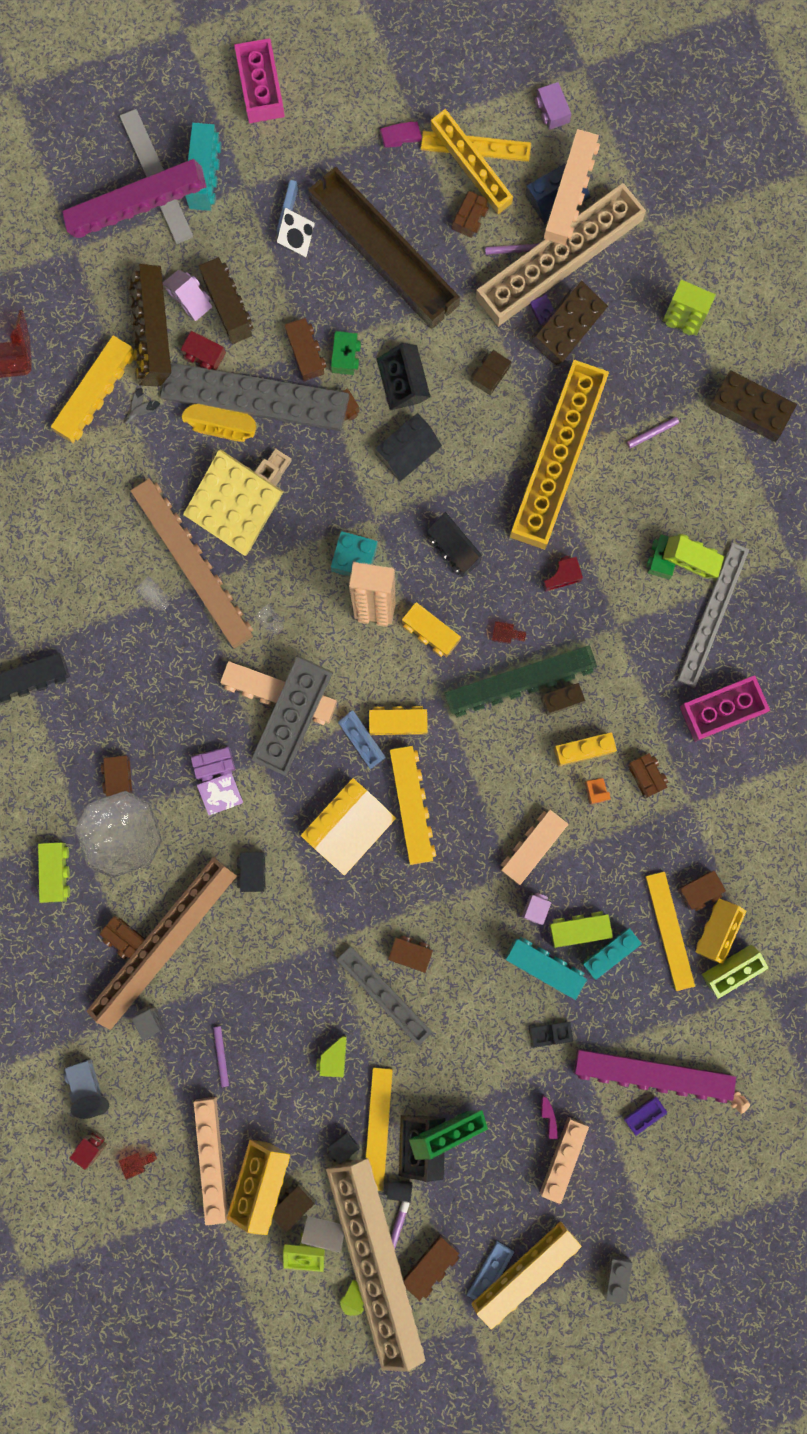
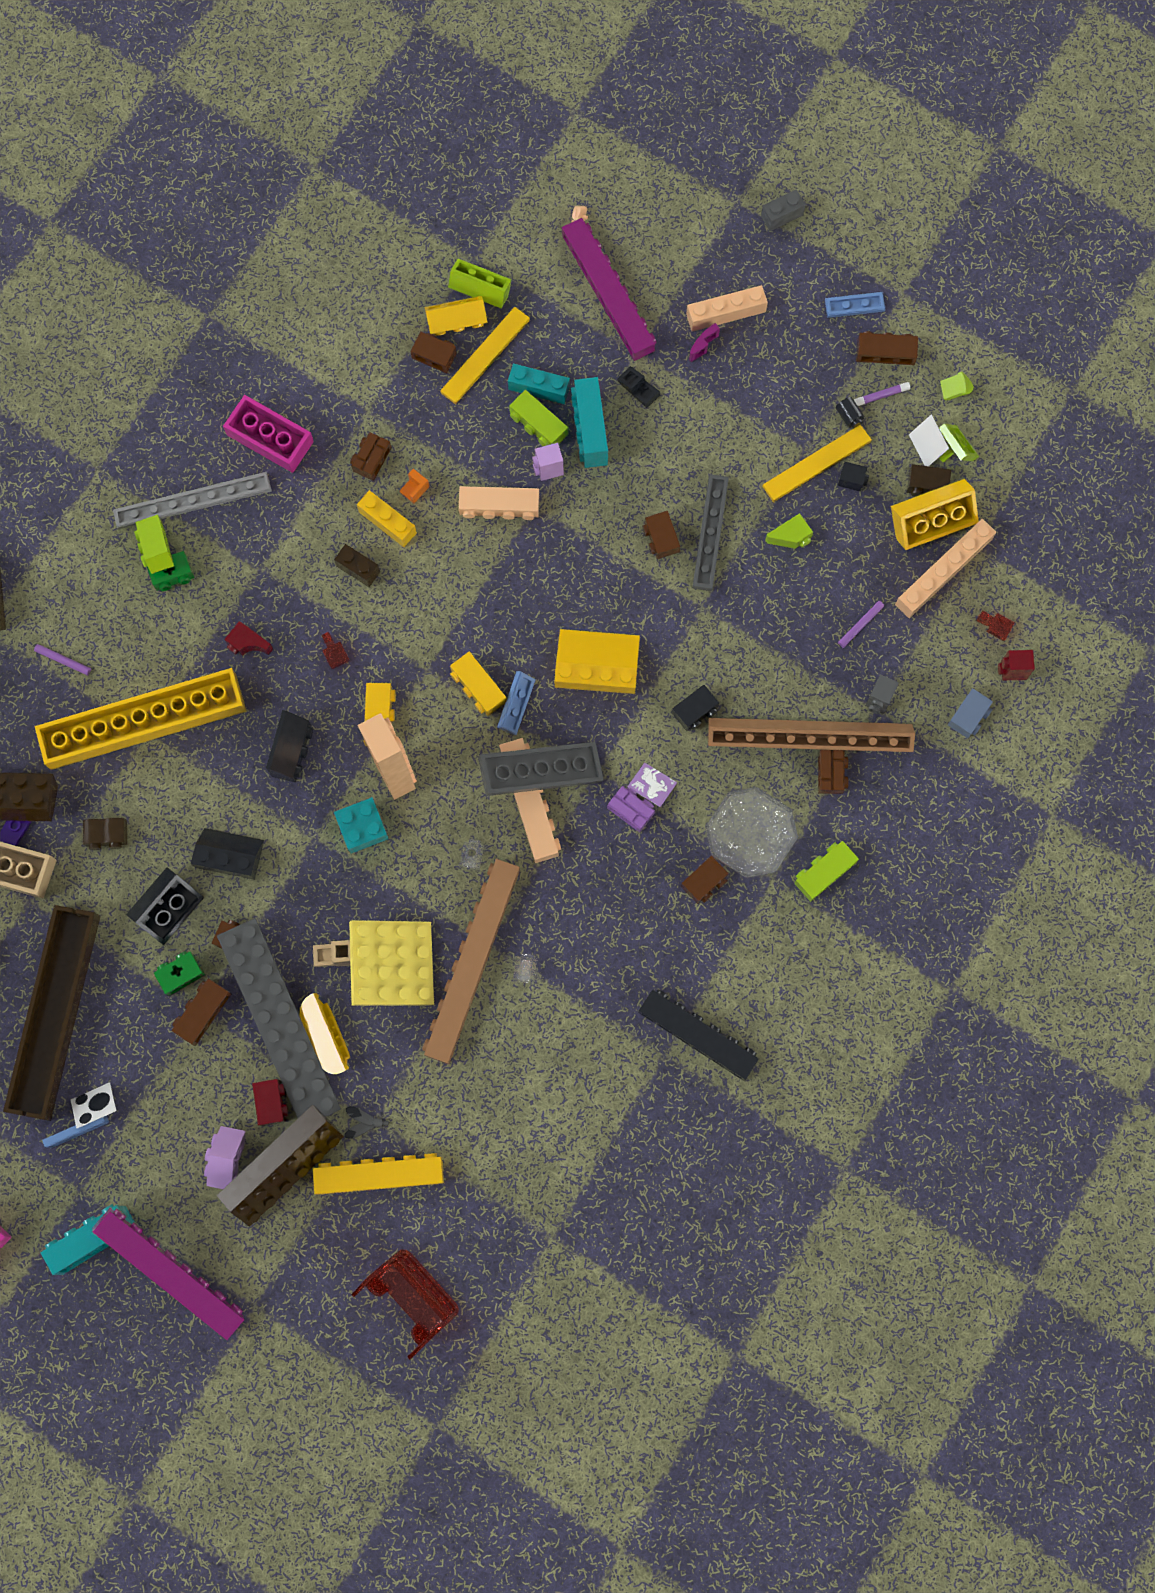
camera: 125 degrees left, 5 degrees down
black sticker [70,1096,110,1119] -> none
light grey tile [120,109,193,244] -> none
dark brown brick [198,257,254,345] -> none
tan brick [326,1159,426,1371] -> none
yellow brick [390,746,436,865] -> none
black slope [399,1115,446,1182] -> none
green brick [410,1110,488,1160] -> none
clear green brick [444,645,597,718] -> none
yellow brick [471,1222,582,1330] -> none
dark purple plate [623,1096,668,1136] -> none

